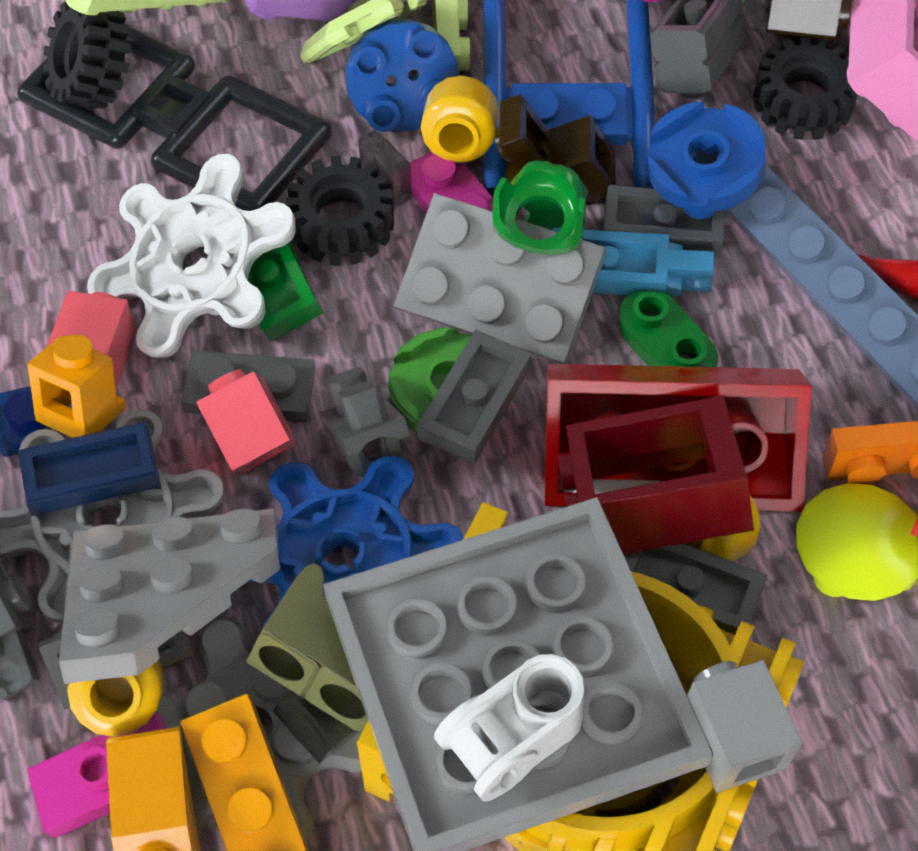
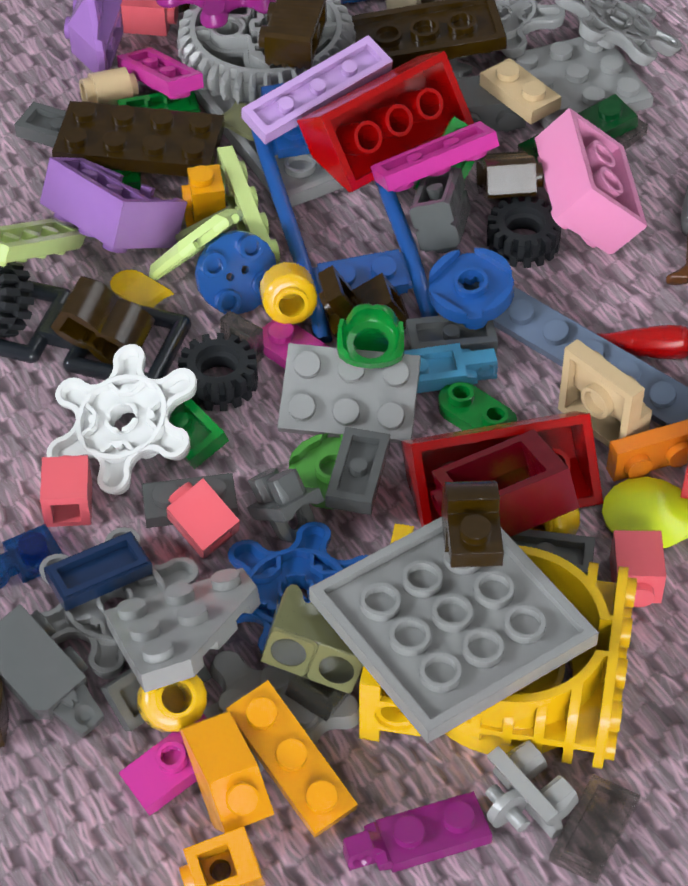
camera: 15 degrees left, 10 degrees down
light orange brick [27,335,126,438] -> none
white piece [434,654,584,802] -> none
light grey brick [687,660,803,793] -> none
none -> dark brown brick [51,276,155,365]
none -> yellow piece [110,270,174,308]
none -> dark brown brick [441,480,504,568]
none -> tan plate [558,339,652,448]
none -> coral brick [609,530,666,607]

